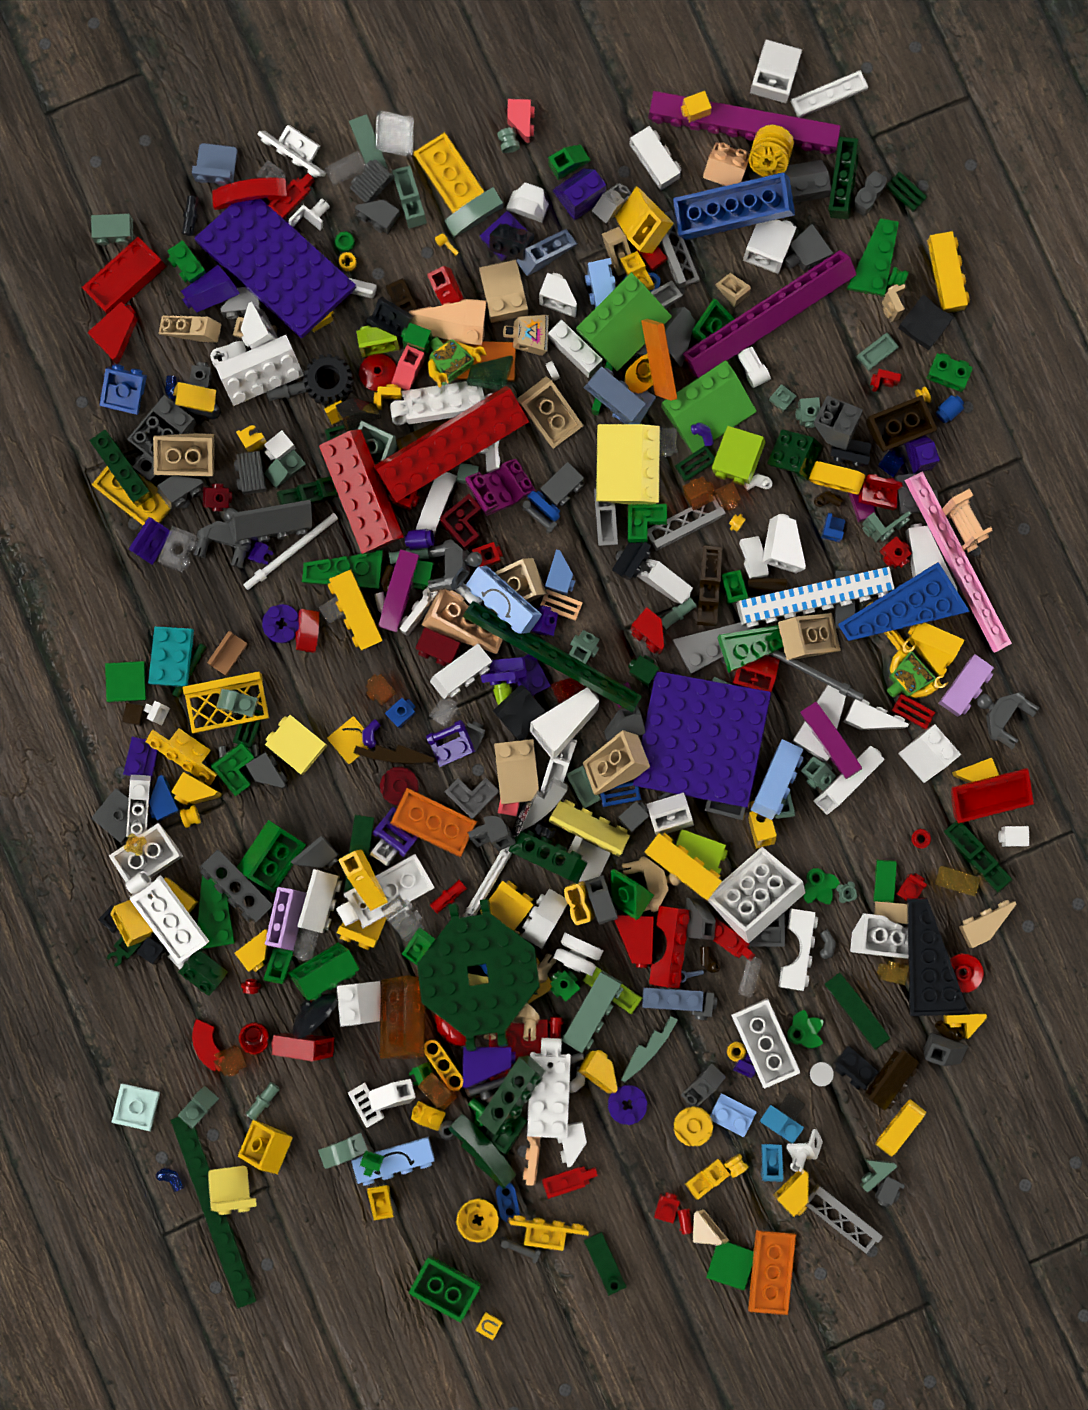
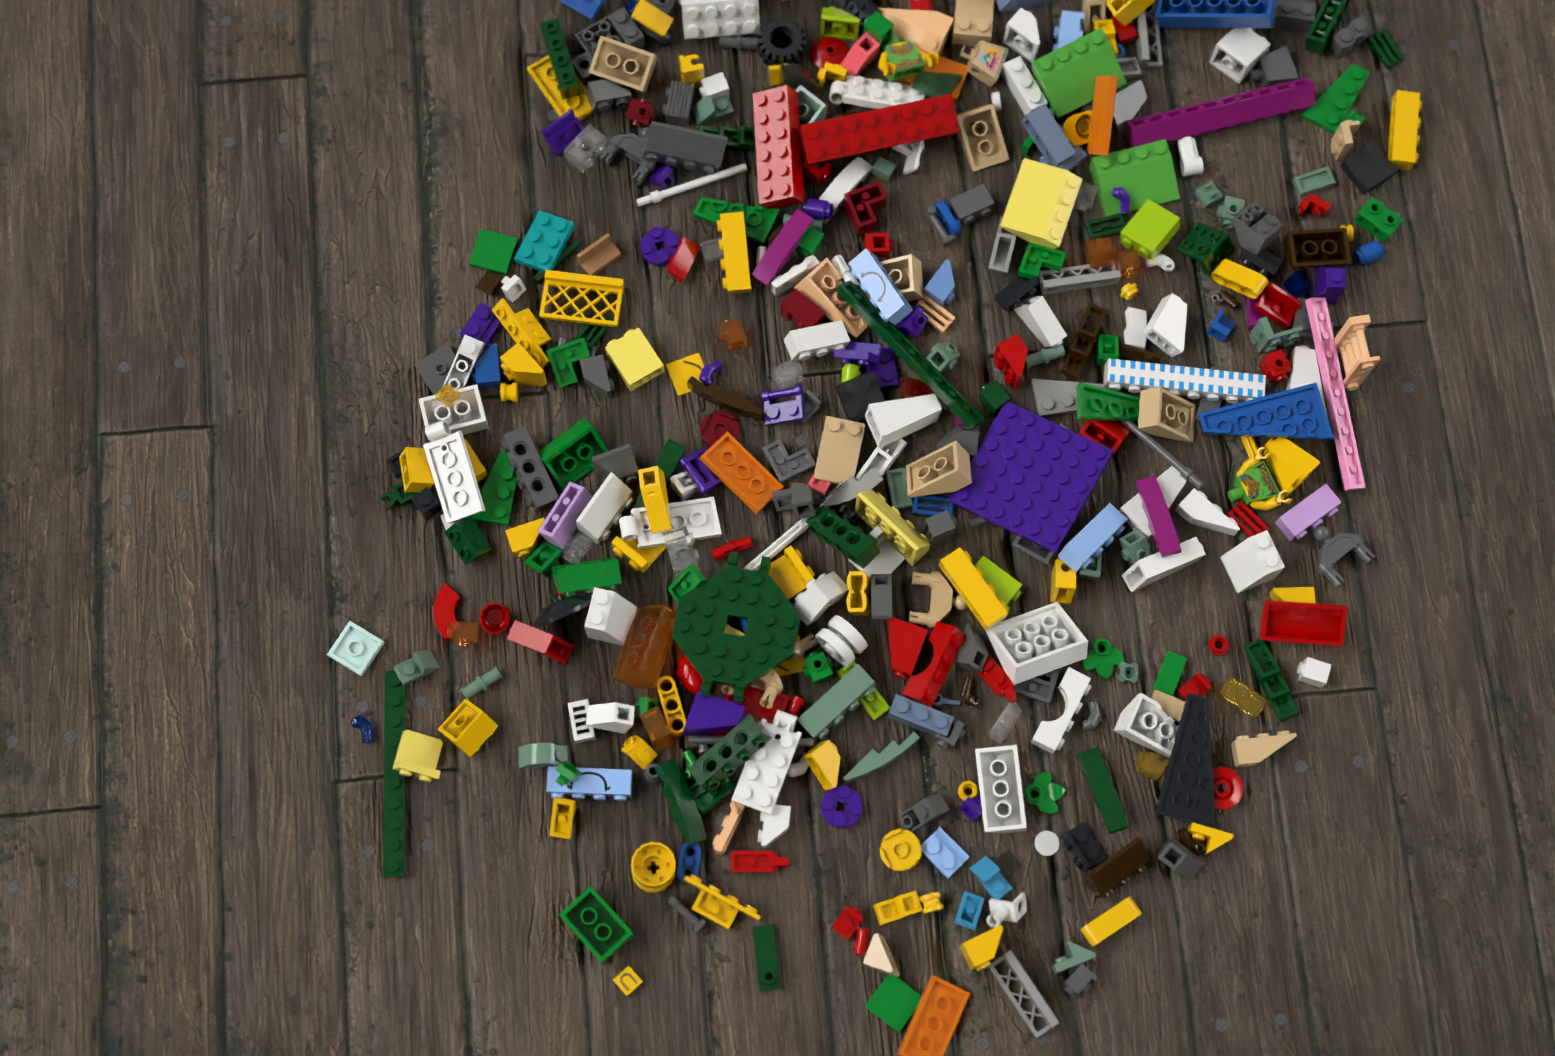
camera: 15 degrees right, 10 degrees down
sand green brick [216,689,258,717] -> none
red plate [241,979,261,994] -> none
blue brick [385,698,416,729] -> none
dark grey connector [428,539,483,592] -> none
magenta slope [465,458,536,516] -> none
green slope [611,869,654,920] -> none
white slope [646,792,694,836] -> none
green slope [691,299,734,342] -> none
tan slope [716,273,751,307] -> none

